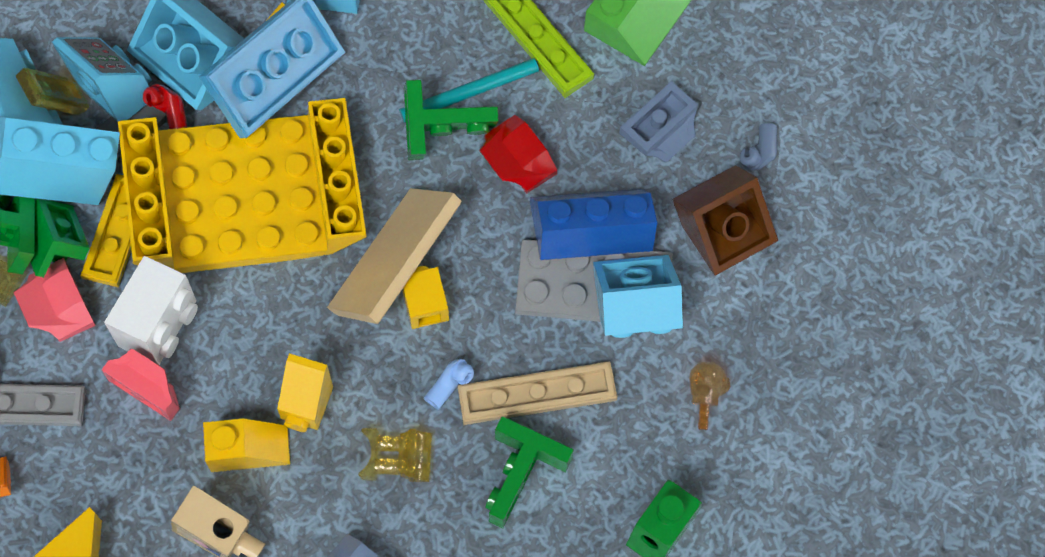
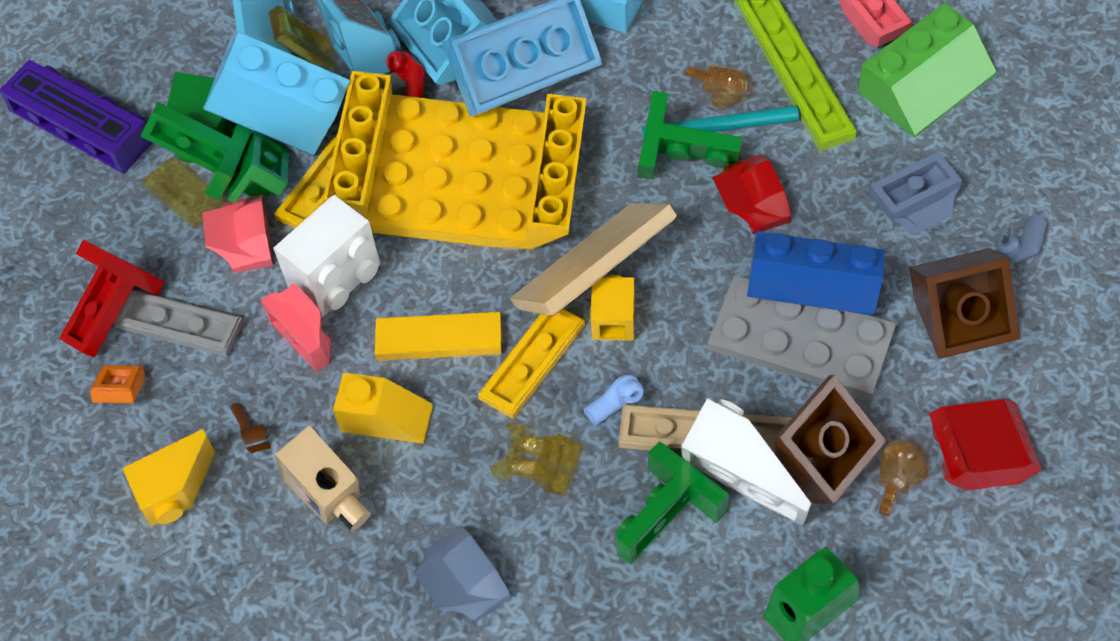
camera: 25 degrees right, 10 degrees down
yellow slope [277,353,333,432] -> none
medium azure slope [593,255,683,338] -> none
none -> reddish brown hand [230,403,270,453]
none -> yellow tile [375,312,502,361]
none -> yellow tile [478,308,585,420]
none -> white slope [681,399,811,526]
none -> clear orange piece [685,65,748,110]
none -> reddish brown slope [775,375,886,504]
none -> red slope [928,399,1042,491]

